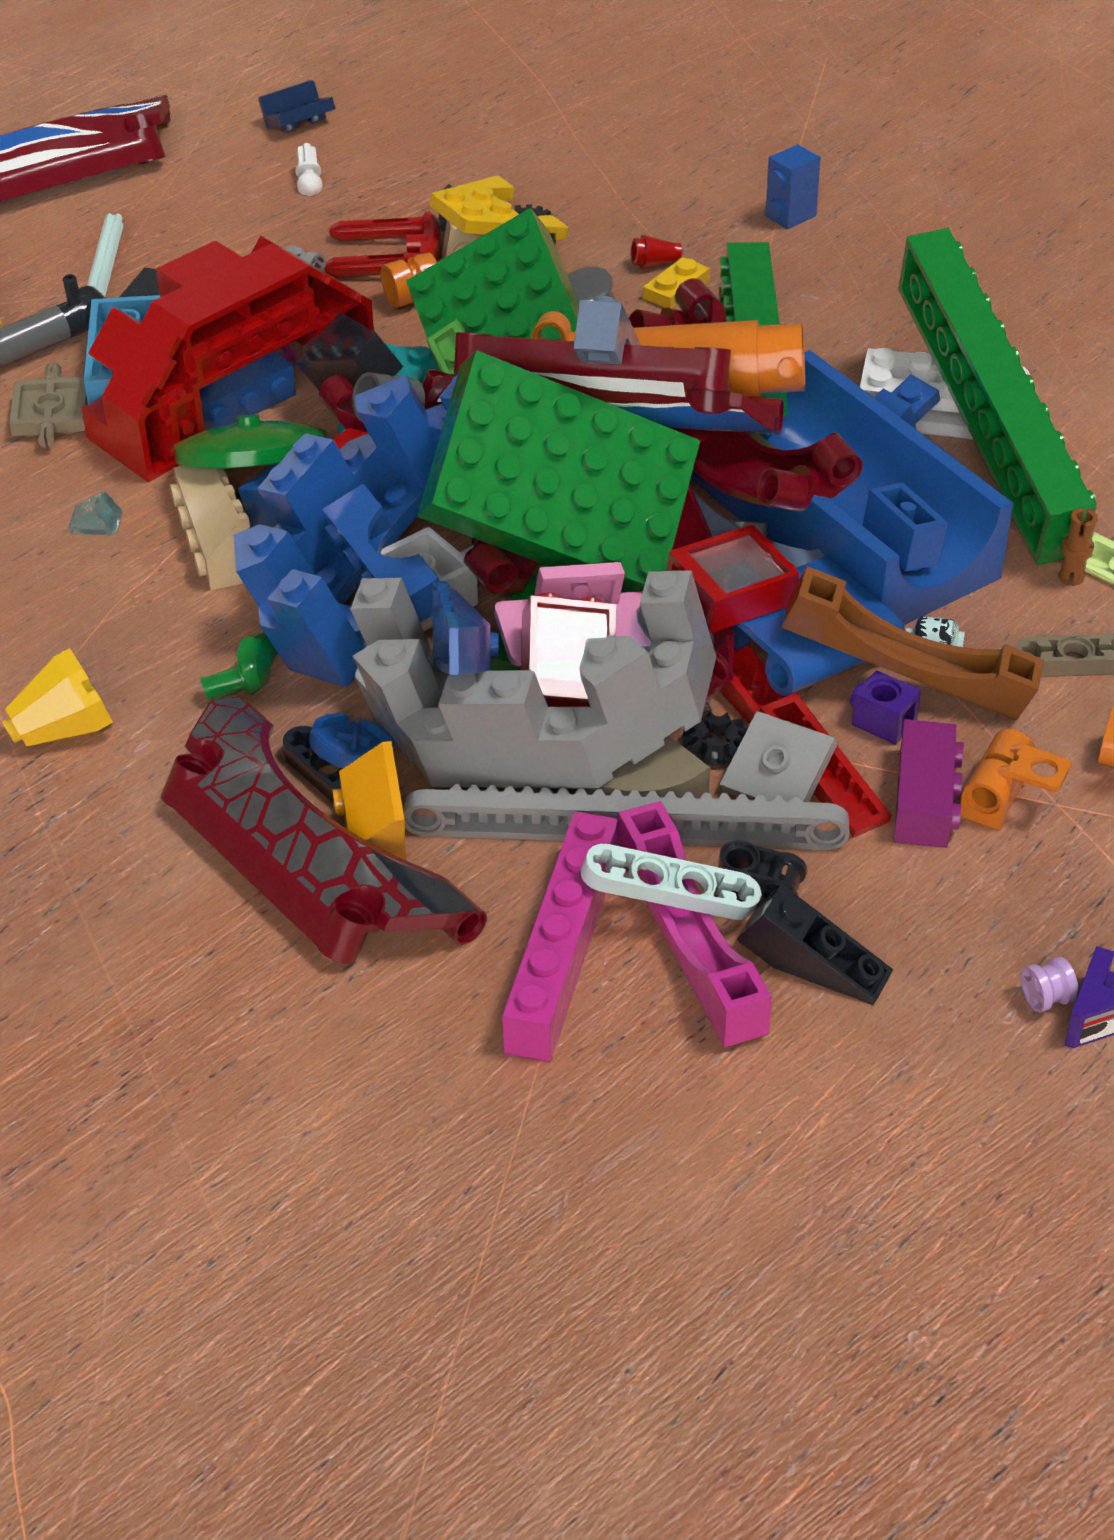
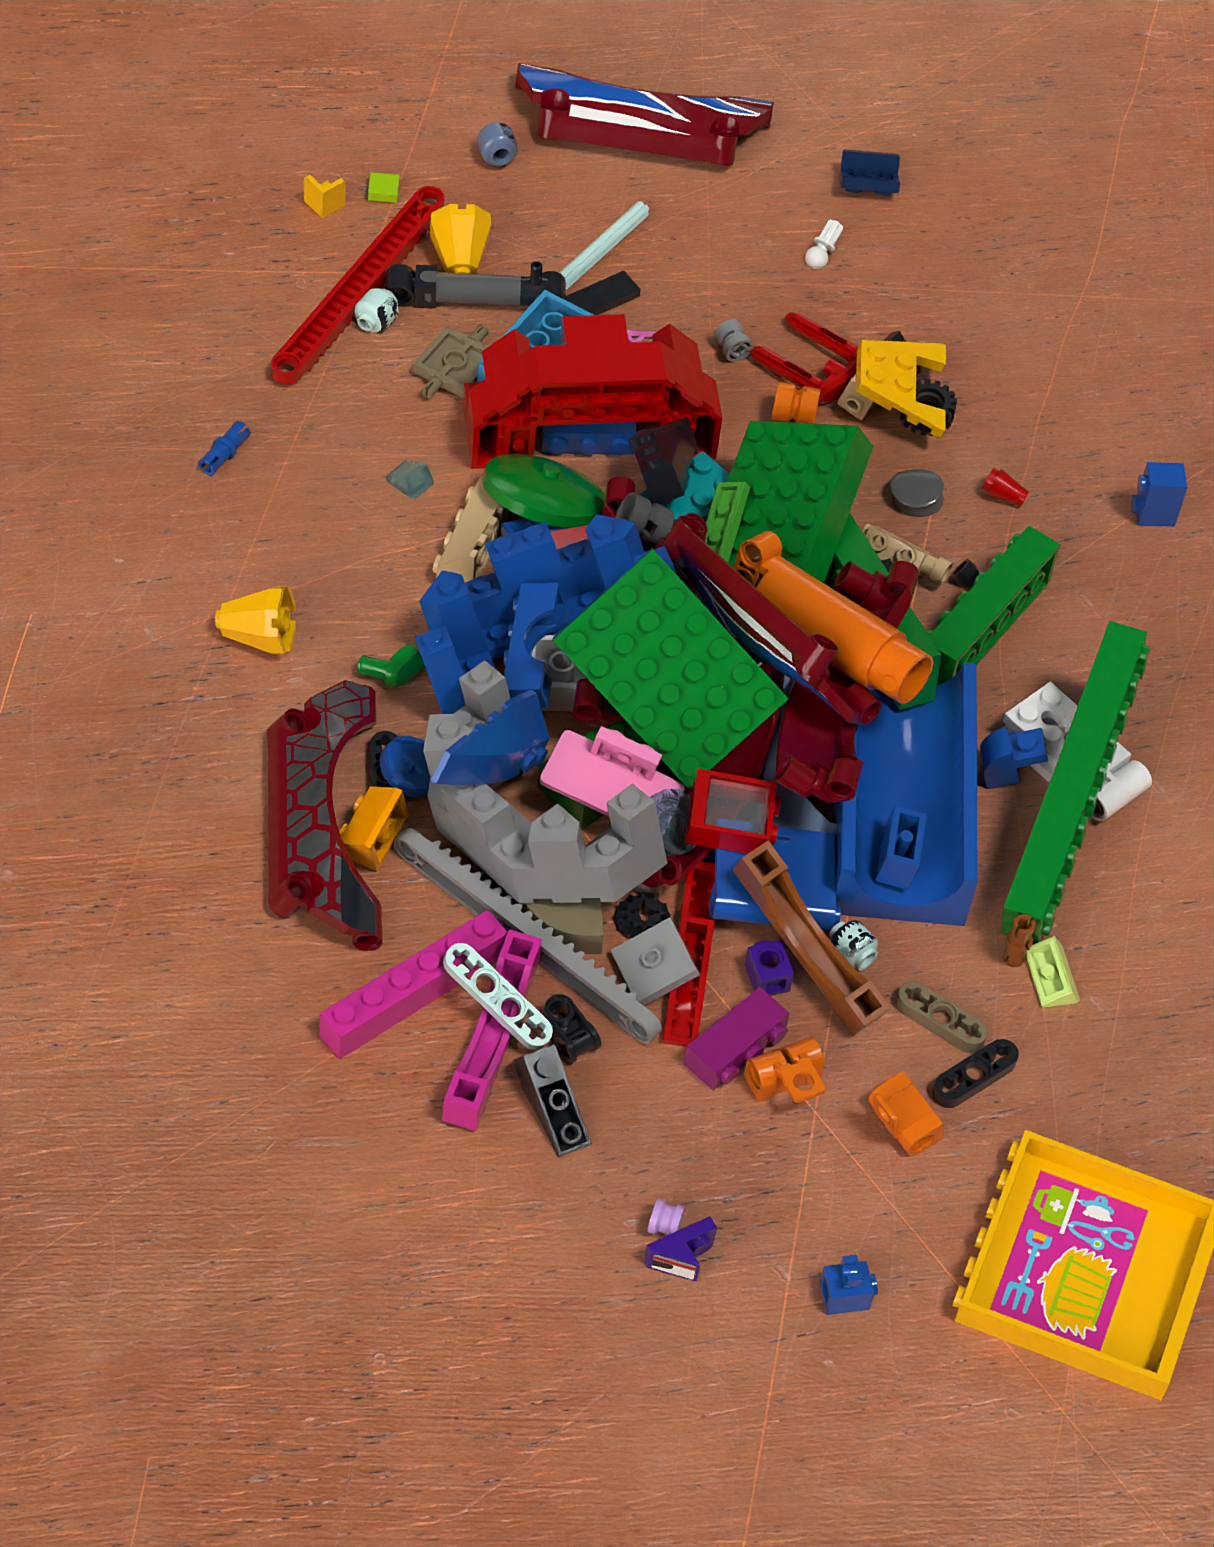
camera: 30 degrees right, 10 degrees up
window [521,593,616,707] -> none
sand blue arch [573,296,640,365] -> none
yellow plate [642,257,710,308] -> none

